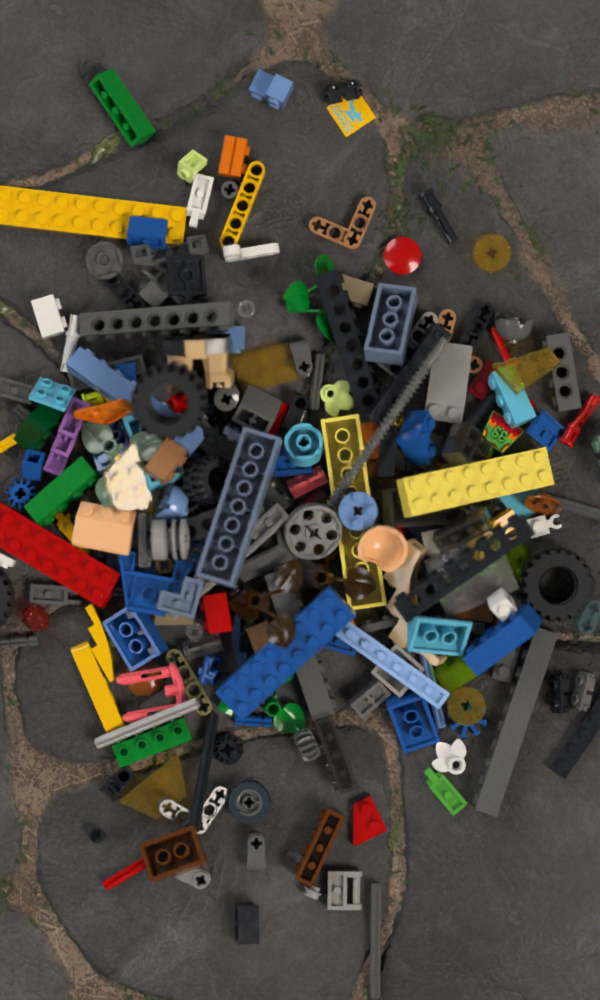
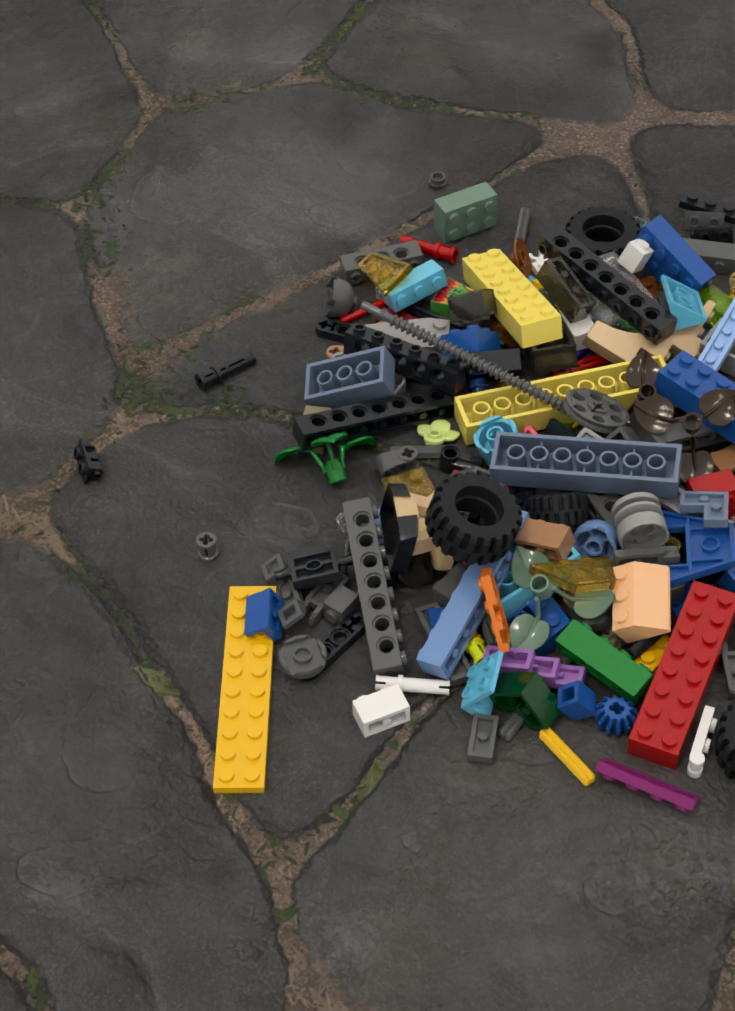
camera: 90 degrees left, 40 degrees down
green brick [88,68,156,147] -> none
yellowish green bracket [177,150,208,184] -> none
white hinge [187,173,214,229] -> none
orange brick [218,135,251,179] -> none
yellow beam [220,161,265,249] -> none
white beam [223,243,280,262] -> none
medium blue brick [249,69,293,110] -> none
medium nougat beam [309,196,376,250] -> none
yellow sticker [326,95,376,137] -> none
medium blue brick [338,491,378,531] -> none
light nougat cylinder [358,525,408,572] -> none
red dish [384,237,421,275] -> none
clear yellow plate [472,234,511,273] -> none
blue plate [525,409,565,451] -> none

